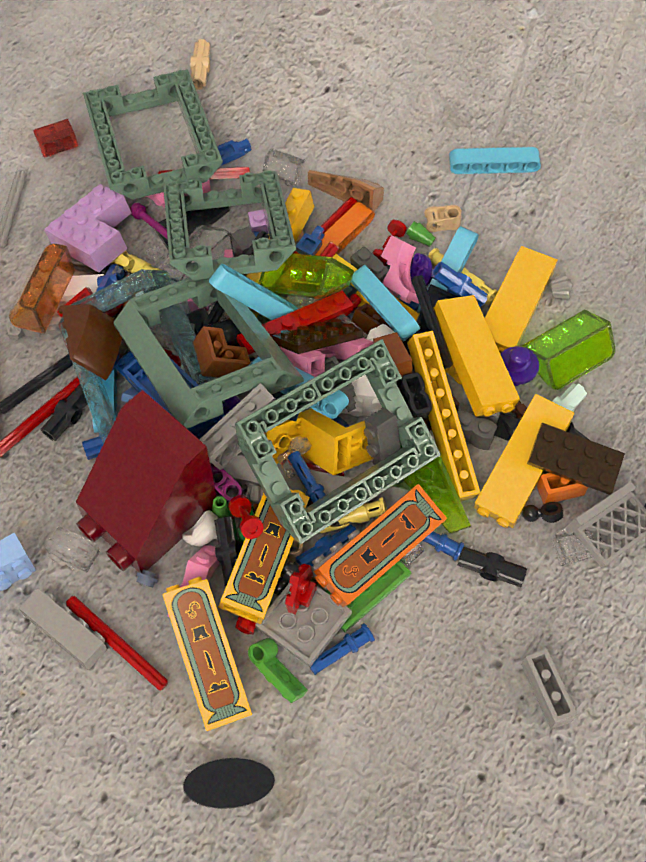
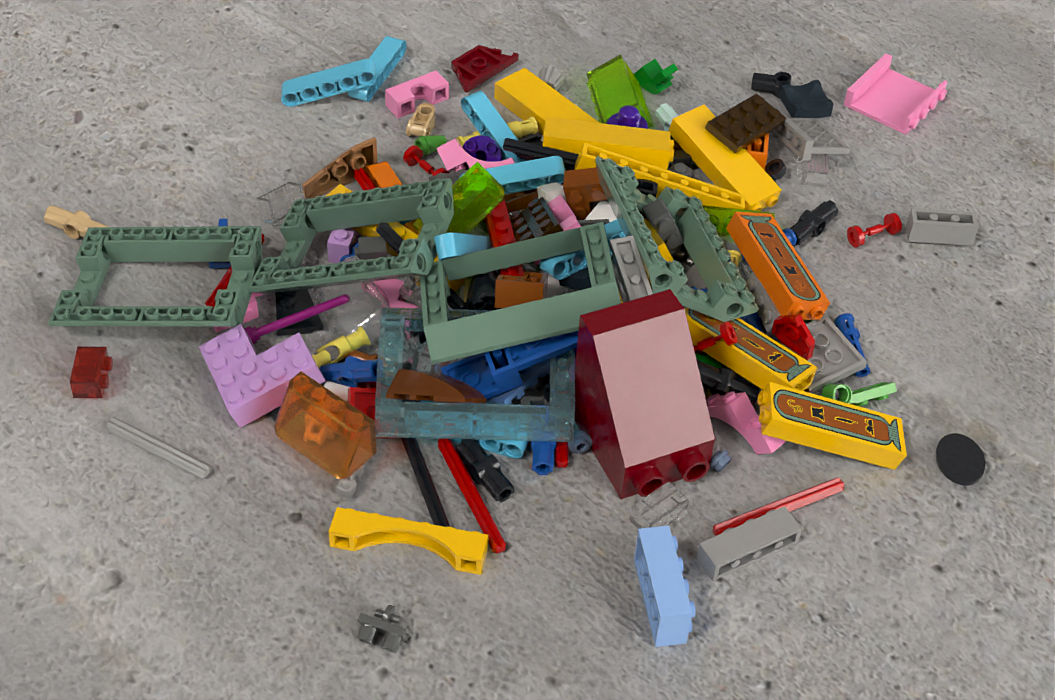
camera: 70 degrees left, 15 degrees down
blue piece [431,262,488,307] -> none
none -> medium azure beam [281,59,376,107]
none -> bright pink arch [385,71,449,118]
none -> dark red wing [451,45,519,93]
none -> green brick [633,59,678,94]
none -> red wheel [847,213,902,248]

